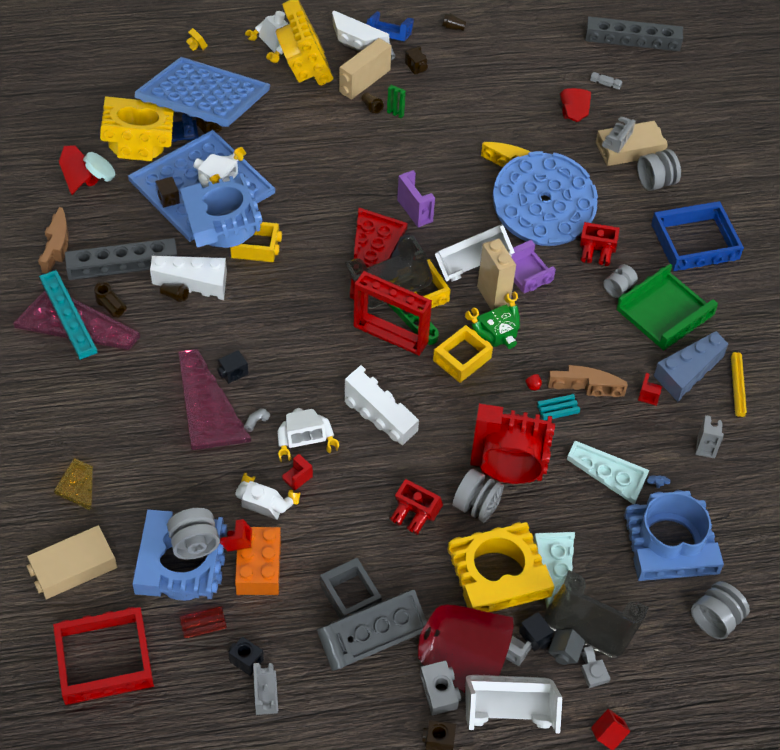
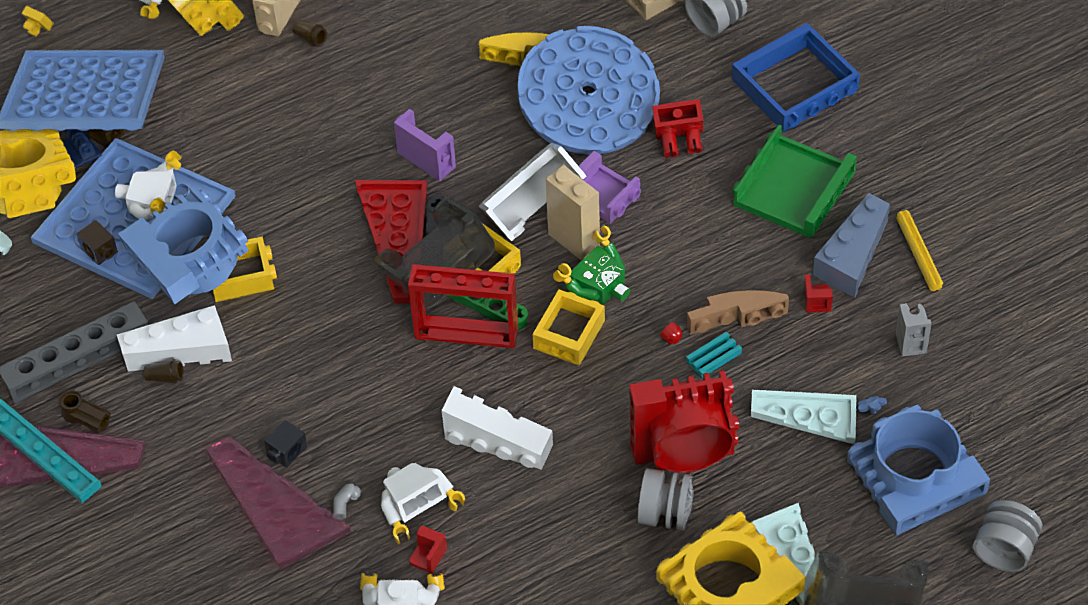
camera: 15 degrees left, 0 degrees up
green tile [387,85,406,119] -> none
red brick [390,479,443,535] -> none
light grey wheel [603,264,638,298] -> none

